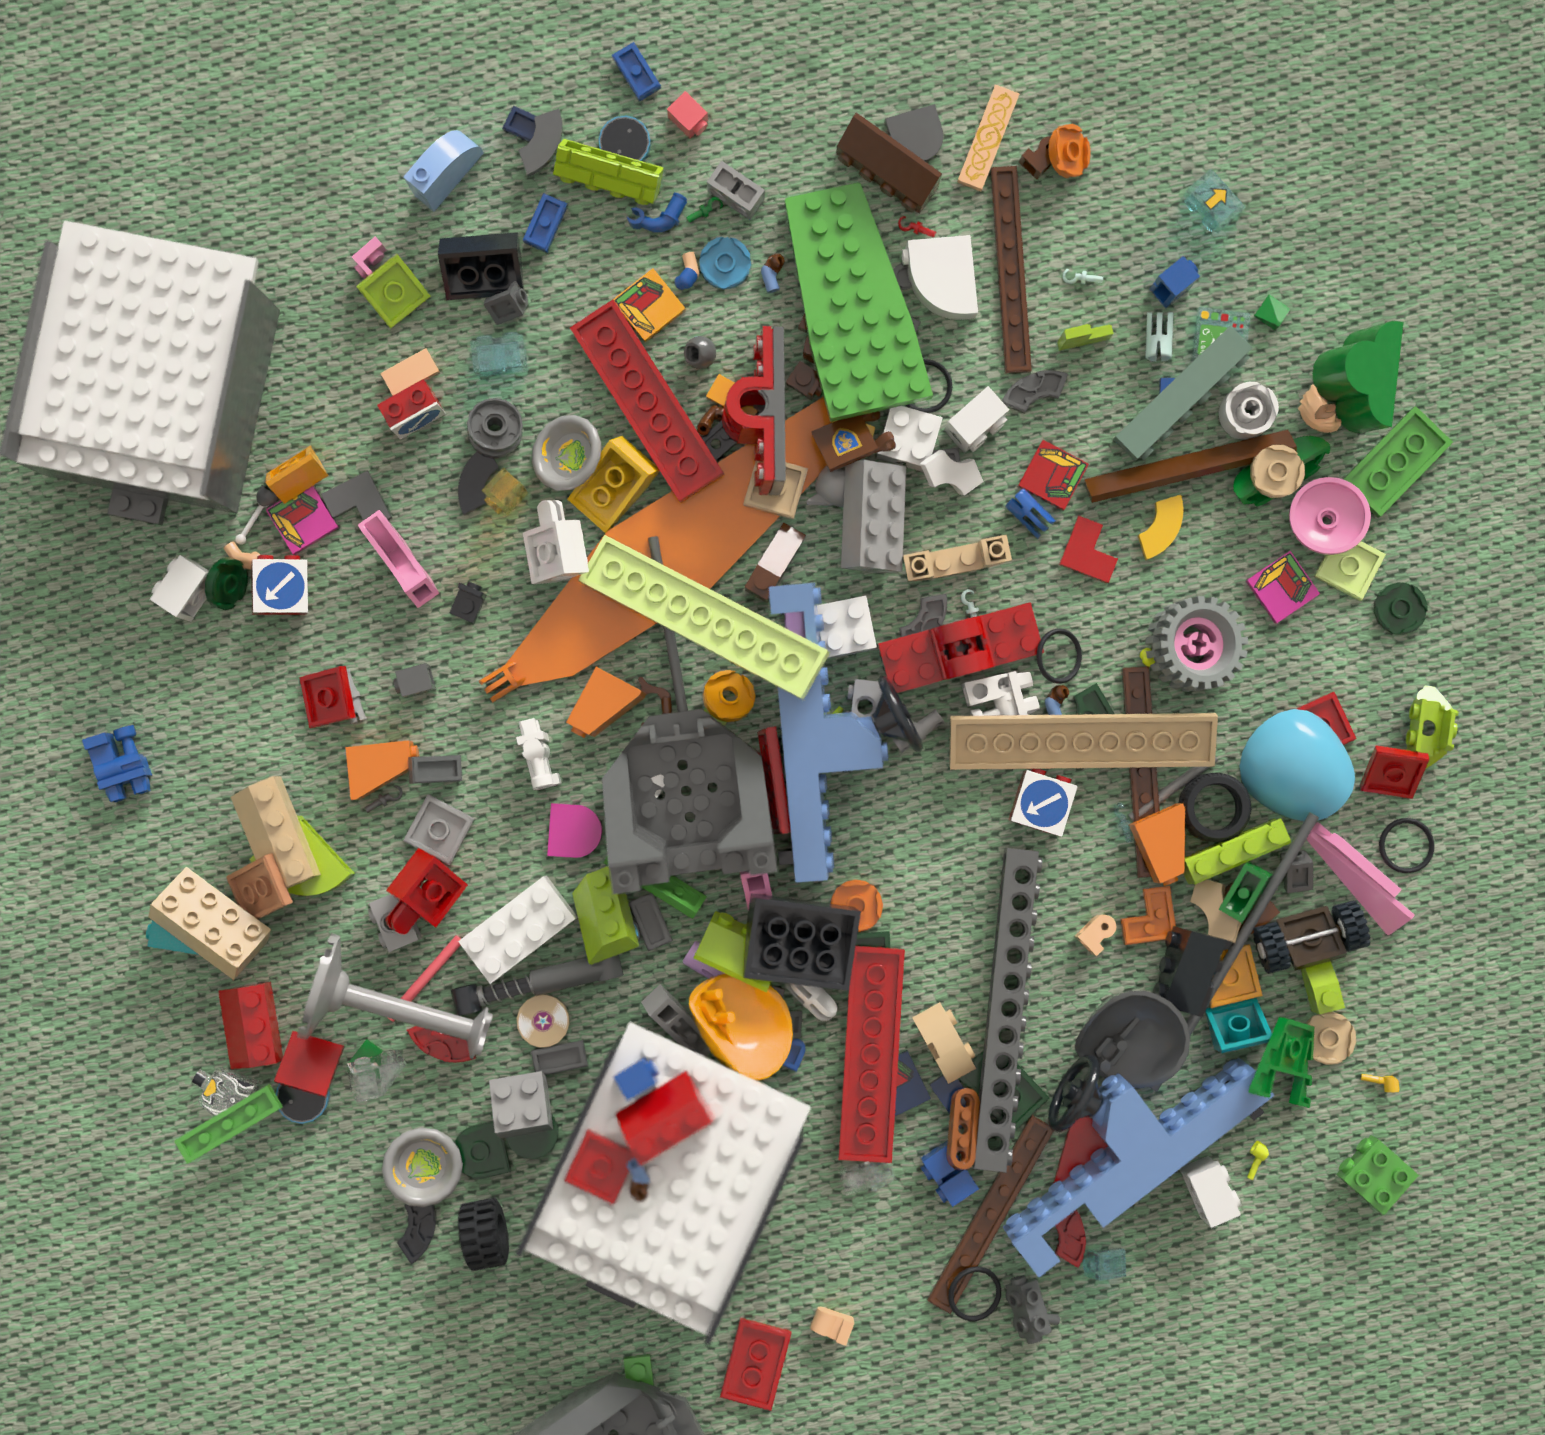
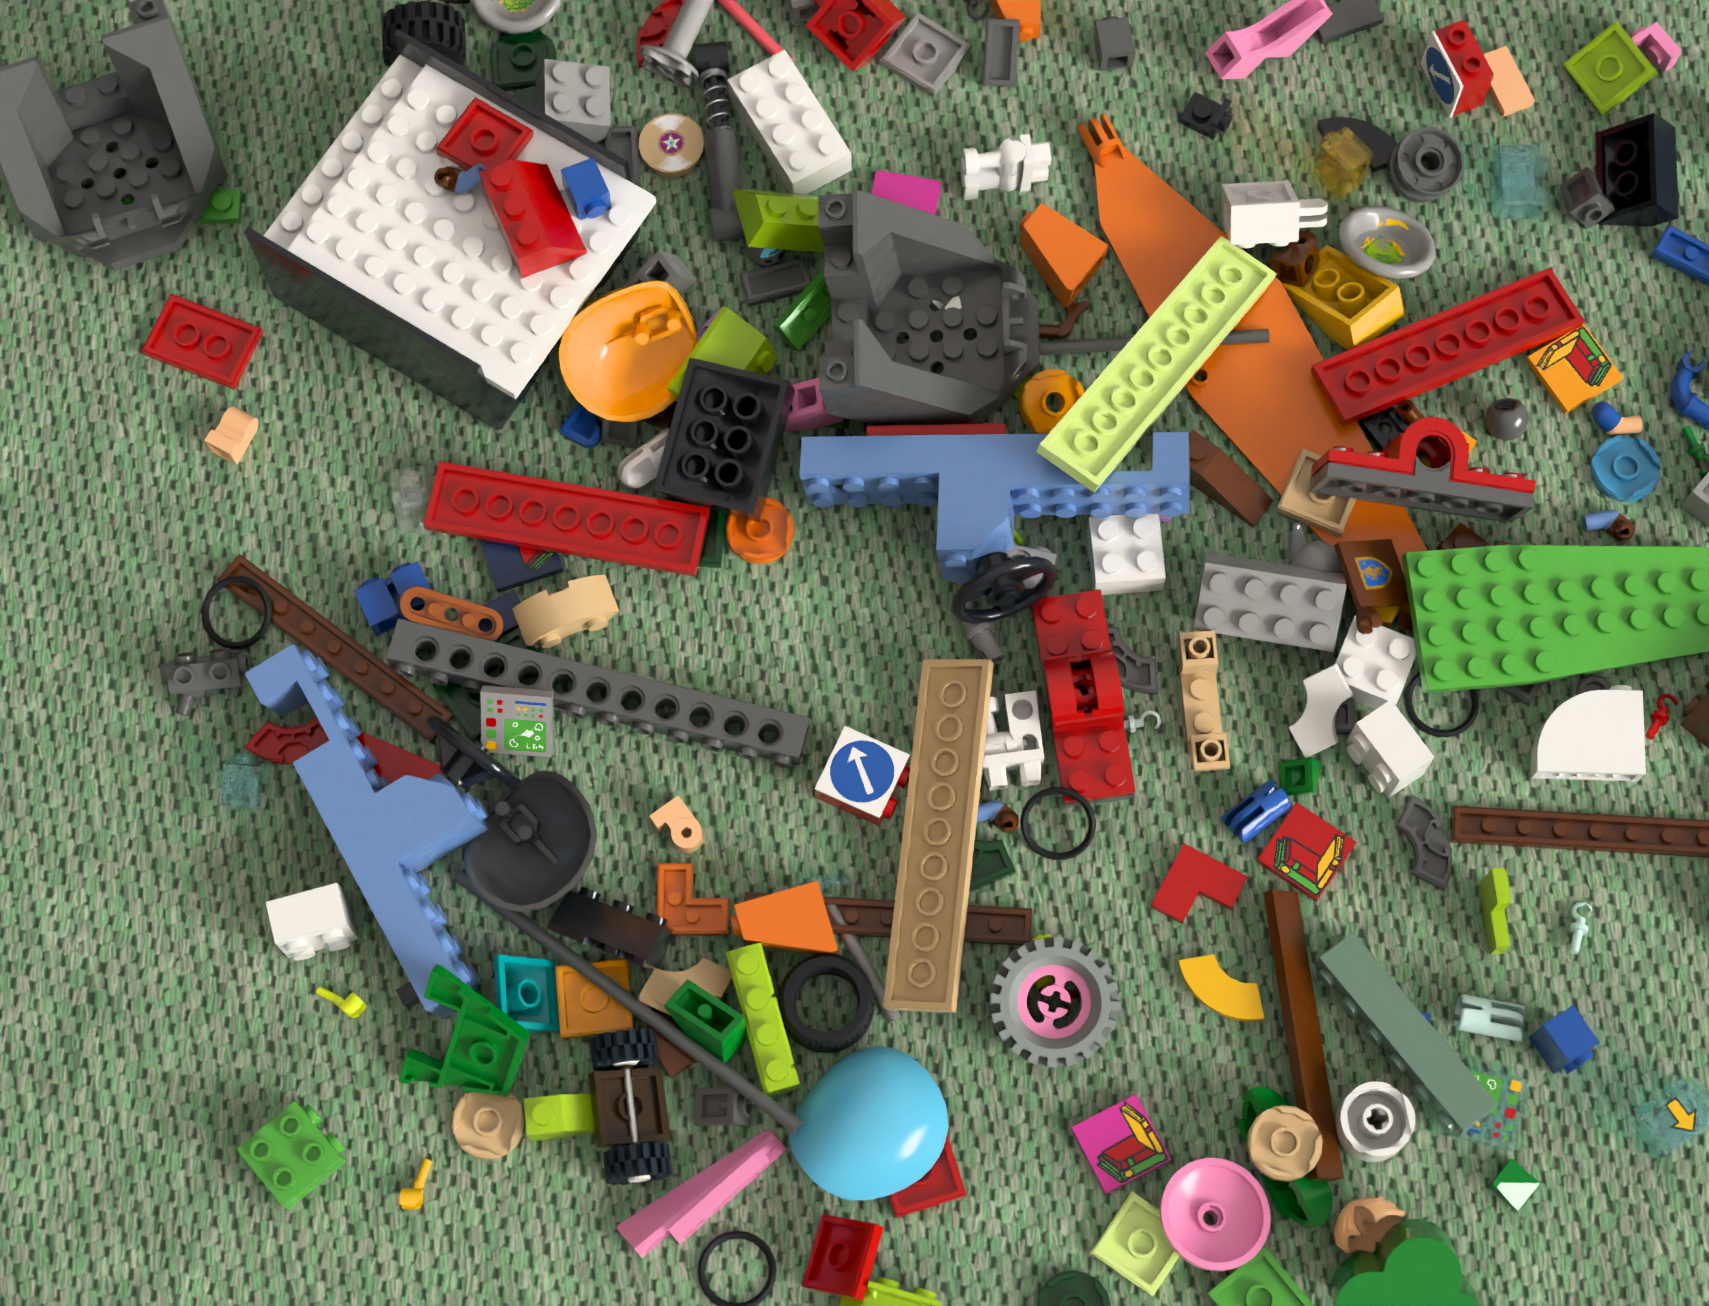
camera: 100 degrees right, 15 degrees down
none -> light grey tile [480,685,553,758]
none -> reddish brown leg [1269,231,1320,287]
none -> green slope [1279,757,1321,796]

